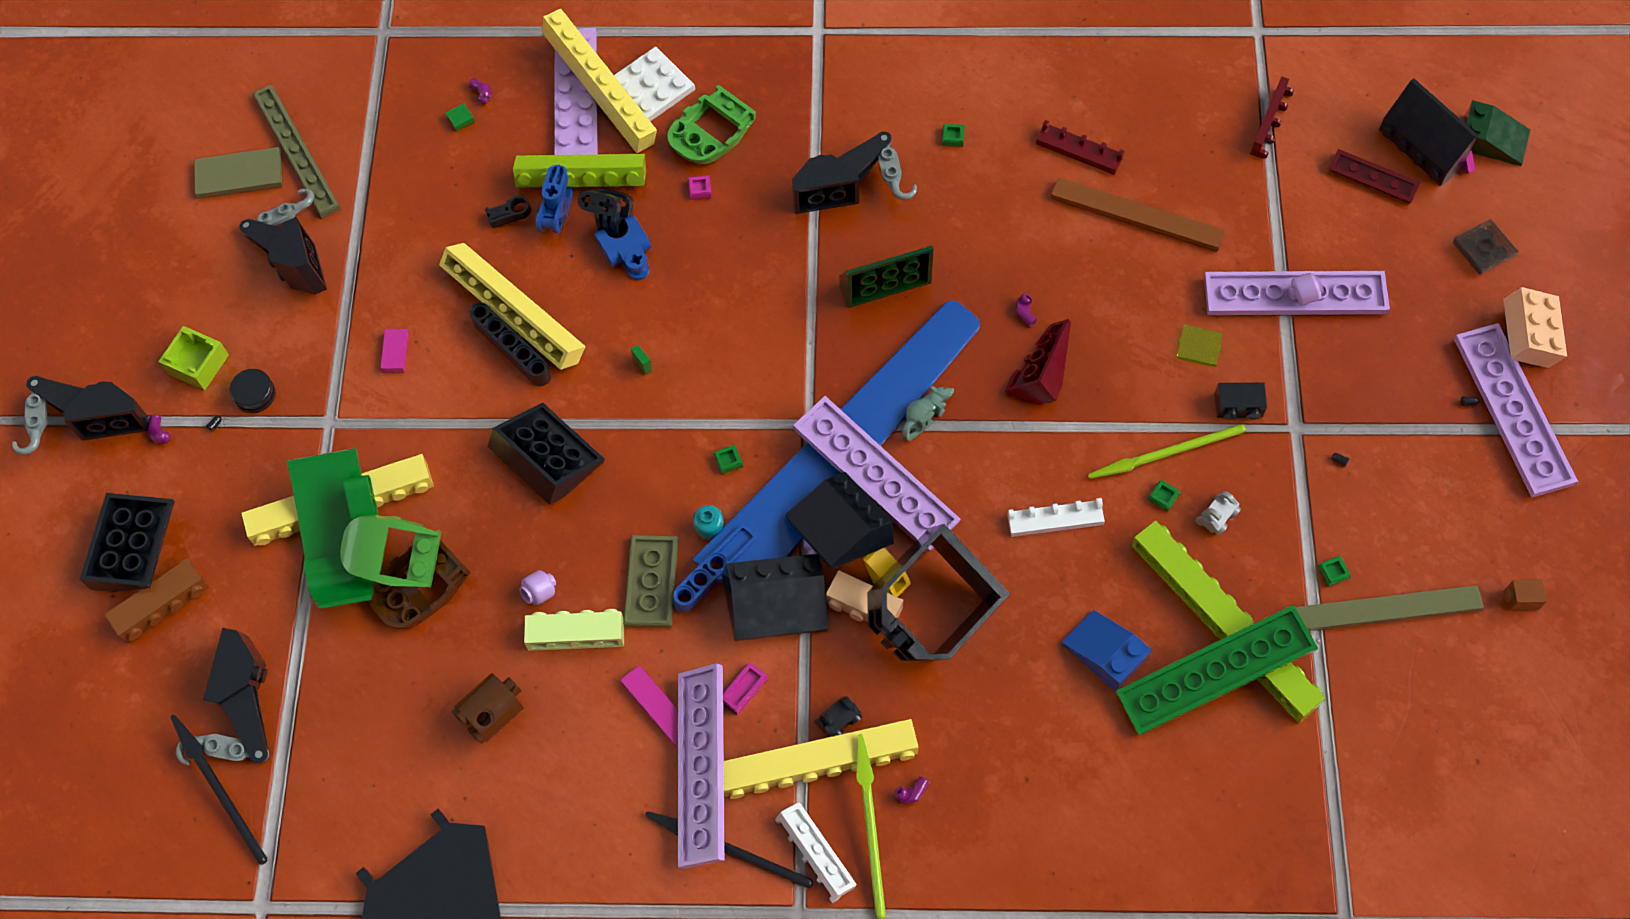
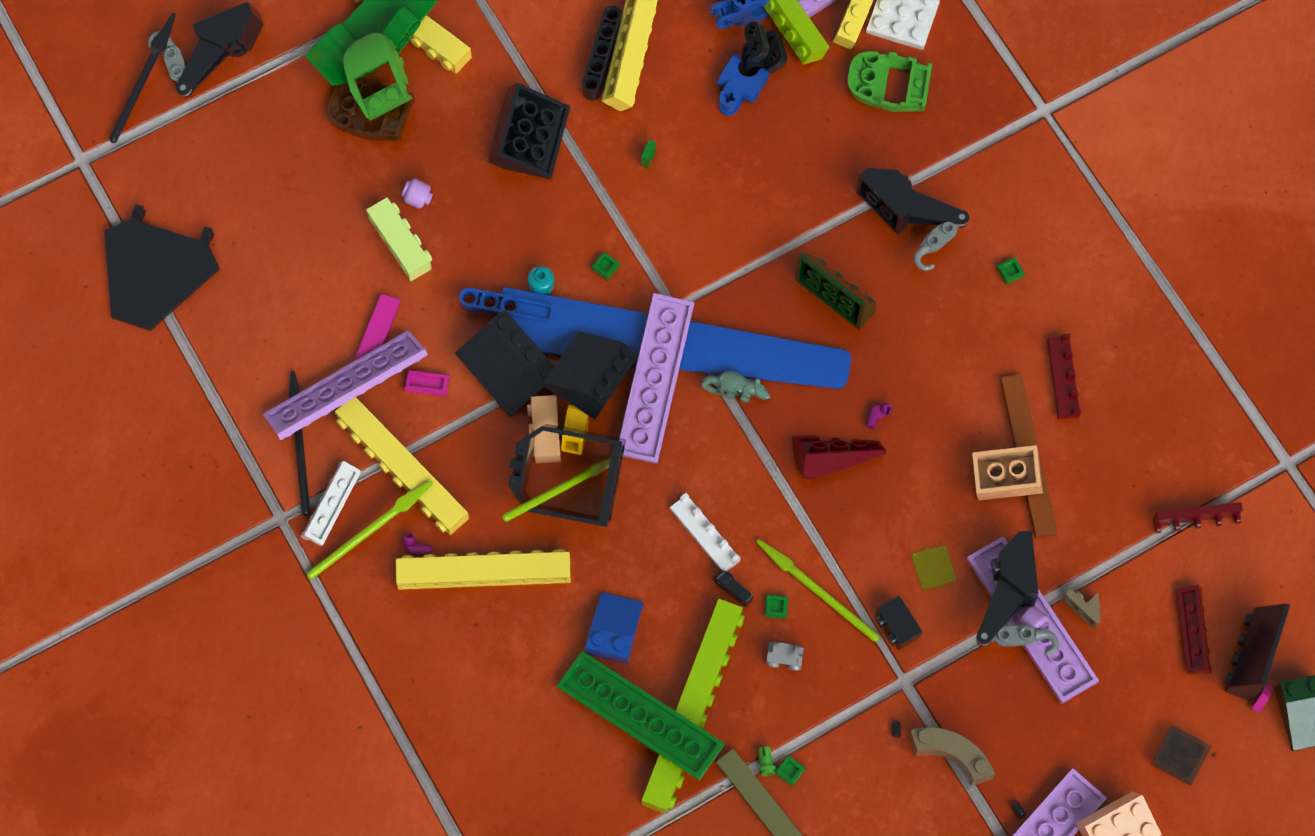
camera: 55 degrees right, 5 degrees up
reddish brown cylinder [451,673,524,744] -> none
olive tile [623,535,679,628] -> none
dark pink tile [688,175,712,200] -> none
black piece [814,696,863,737] -> none
none -> light yellow brick [396,549,571,590]
none -> lime piece [502,457,611,522]
none -> black piece [712,570,754,608]
none -> bright green pin [757,746,776,776]
none -> dark tan brick [908,727,995,786]
none -> light nougat brick [972,445,1043,500]
none -> black slope [976,531,1059,655]
none -> dark tan slope [1062,589,1100,629]

